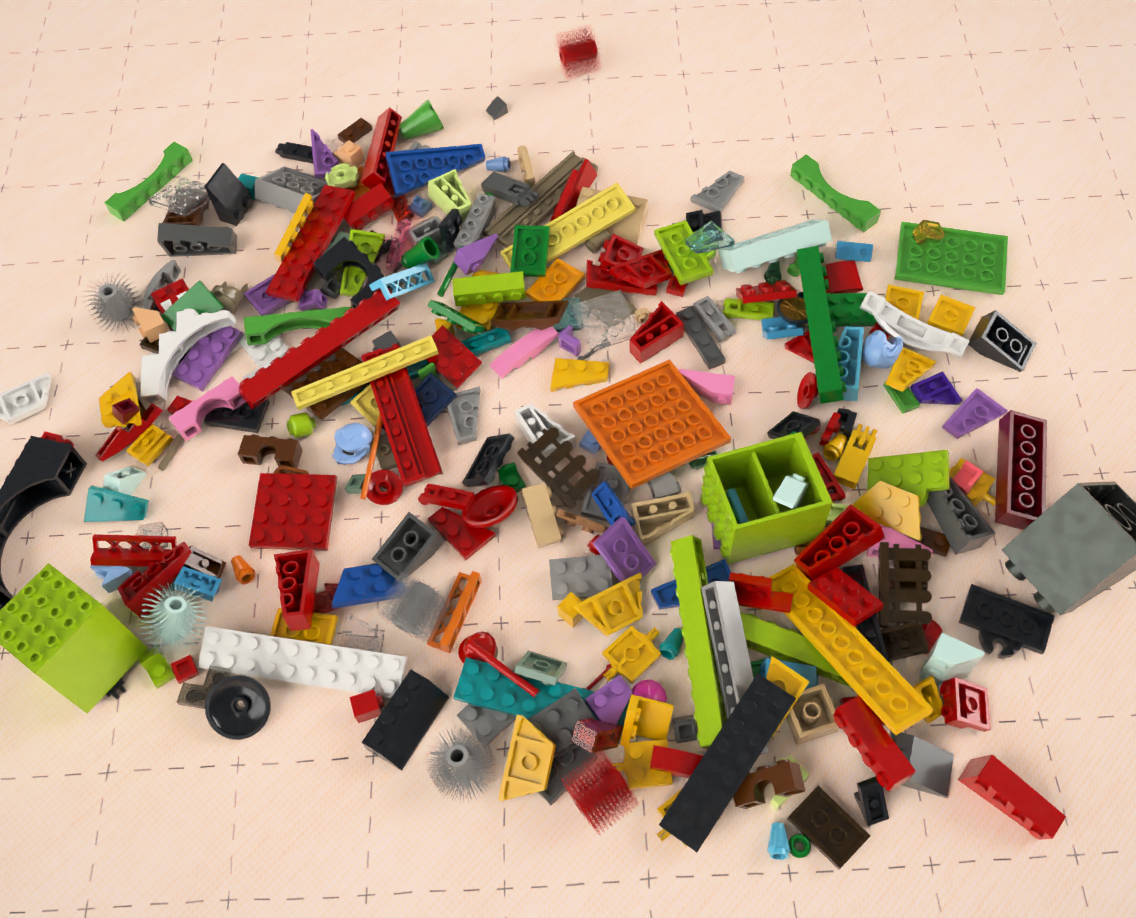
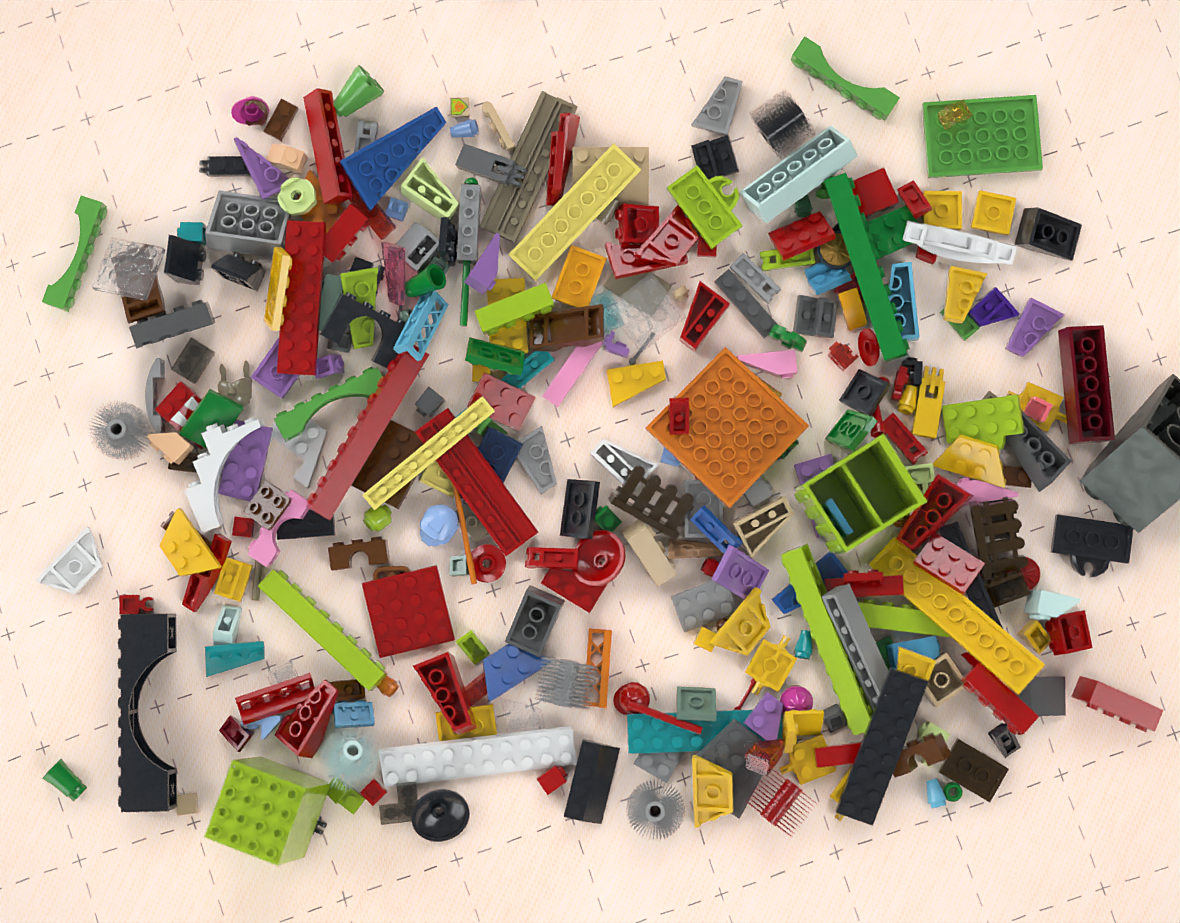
camera: 15 degrees left, 25 degrees up
dark red slope [112,398,140,425] -> none
dark grey slope [486,96,508,120] -> none
green plate [510,225,550,277] -> none
clear light blue wing [685,221,735,254] -> none
light aqua slope [773,473,810,508] -> none
dark azure bracket [835,241,873,262] -> none
light blue helmet [862,330,903,369] -> none
none -> clear smoke plate [171,337,216,385]
none -> black slope [211,253,266,292]
none -> dark red slope [219,715,255,753]
none -> dark pink piece [231,96,270,126]
none -> bracket [243,480,291,530]
none -> lime brick [258,569,388,691]
none -> tile [450,97,469,118]
none -> lime slope [456,630,490,665]
none -> red slope [668,397,689,435]
none -> black piece [749,89,815,159]
none -> green plate [768,324,807,352]
none -> dark grey slope [793,295,838,338]
none -> clear red brick [827,341,859,372]
none -> light orange slope [838,288,867,331]
none -> red plate [897,180,932,219]

